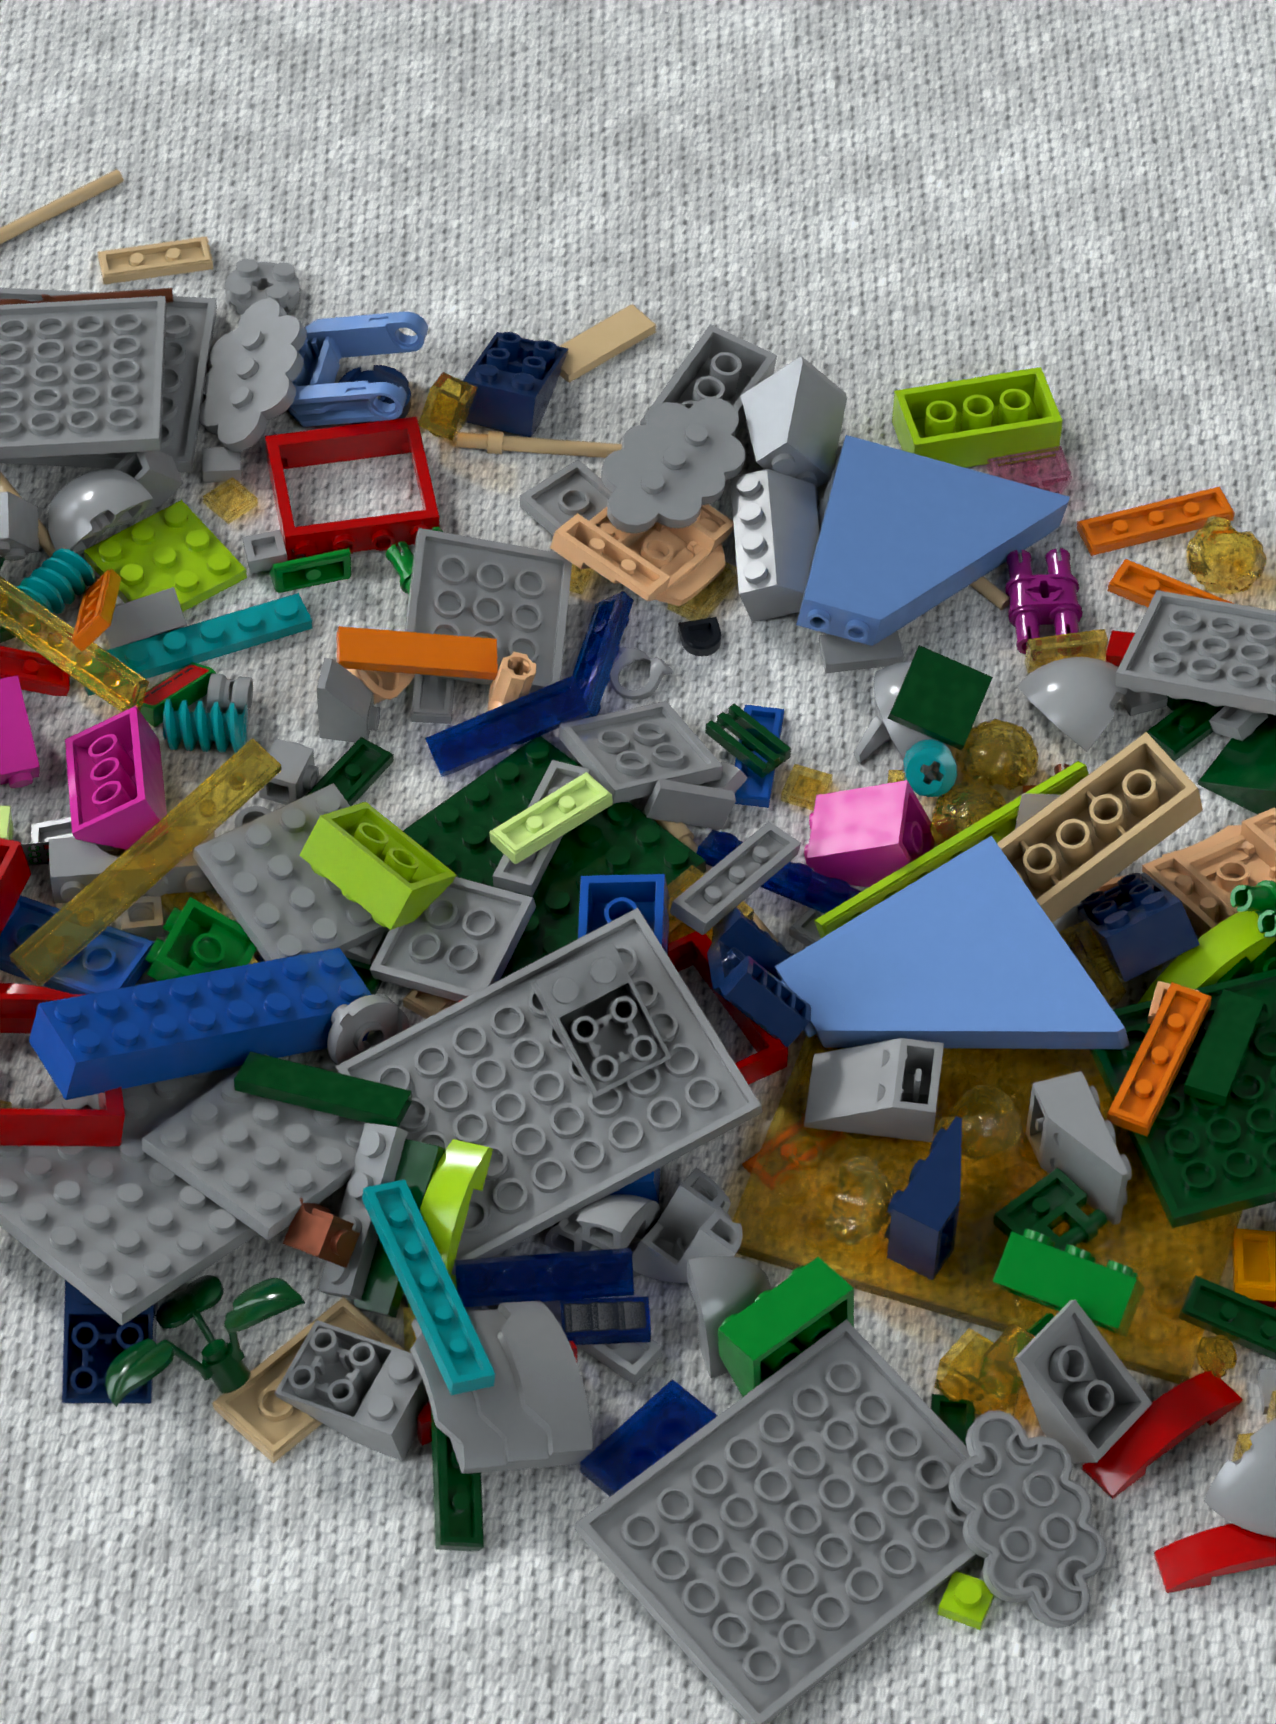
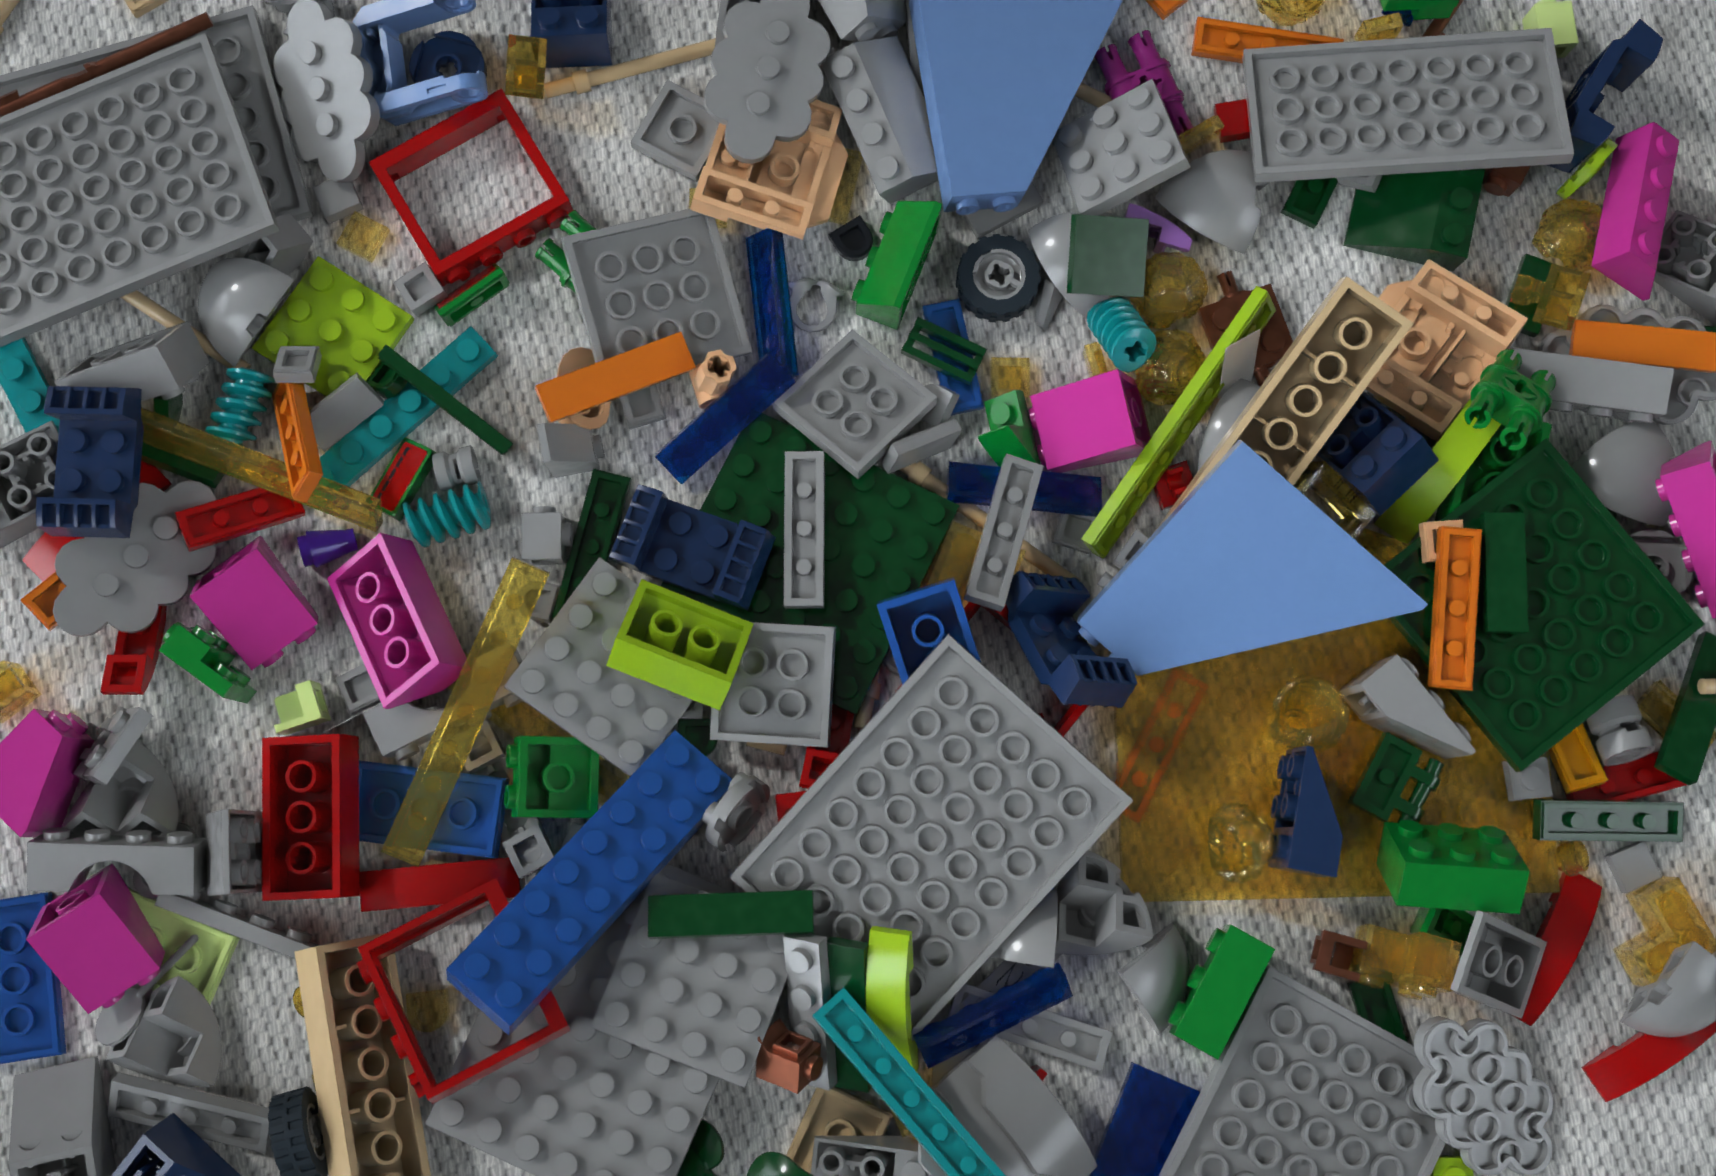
camera: 25 degrees left, 30 degrees up
yellowish green tile [489,772,613,865] -> none
light grey slope [531,942,672,1098] -> none
tile [560,1296,651,1345] -> none
light grey slope [804,1038,944,1142] -> none
none -> light grey tile [272,346,322,383]
none -> dark purple cone [297,528,359,568]
none -> dark green tile [366,362,407,399]
none -> dark green tile [378,345,513,455]
none -> dark blue plate [609,484,776,611]
none -> green slope [851,201,943,330]
none -> black wheel [956,234,1041,323]
none -> green slope [978,390,1041,469]
none -> light grey plate [1053,79,1191,216]
none -> medium lavender slope [1124,203,1192,254]
none -> copper window [1310,930,1368,982]
none -> light grey plate [1502,757,1553,801]

